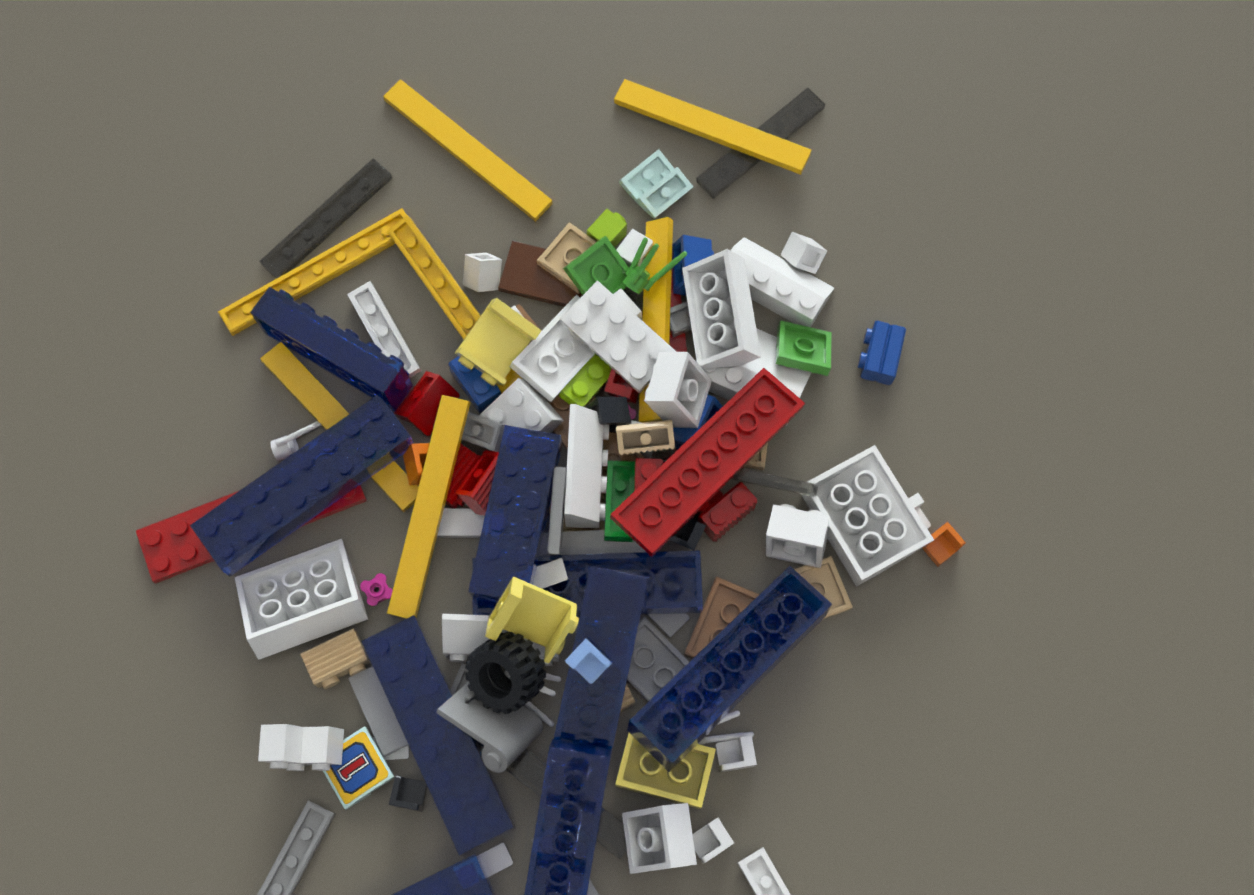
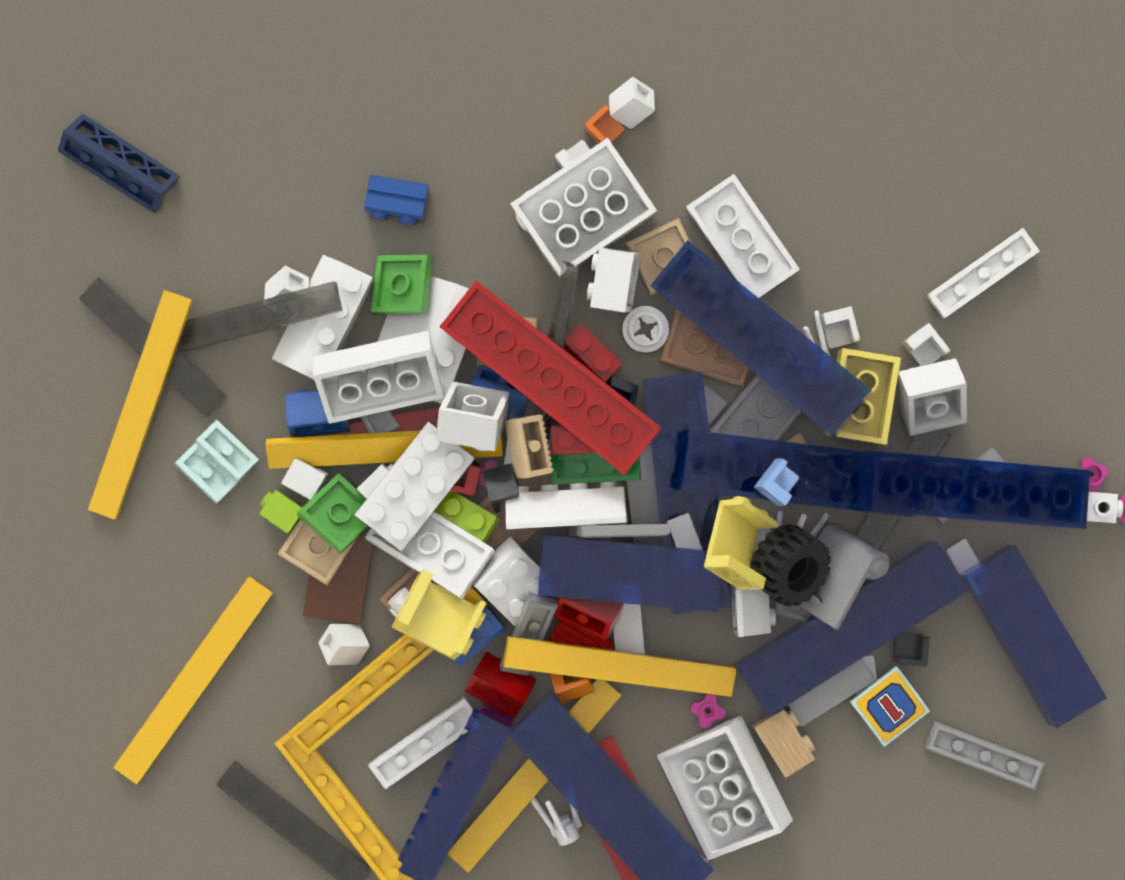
camera: 90 degrees left, 15 degrees up
white brick [258,724,344,771] -> none
bright green plant [623,237,687,294] -> none
none -> dark blue fence [58,113,179,213]
none -> clear smoke tile [177,281,343,353]
none -> white panel [609,77,655,129]
none -> white gear [622,306,669,353]
none -> white plate [686,174,800,303]

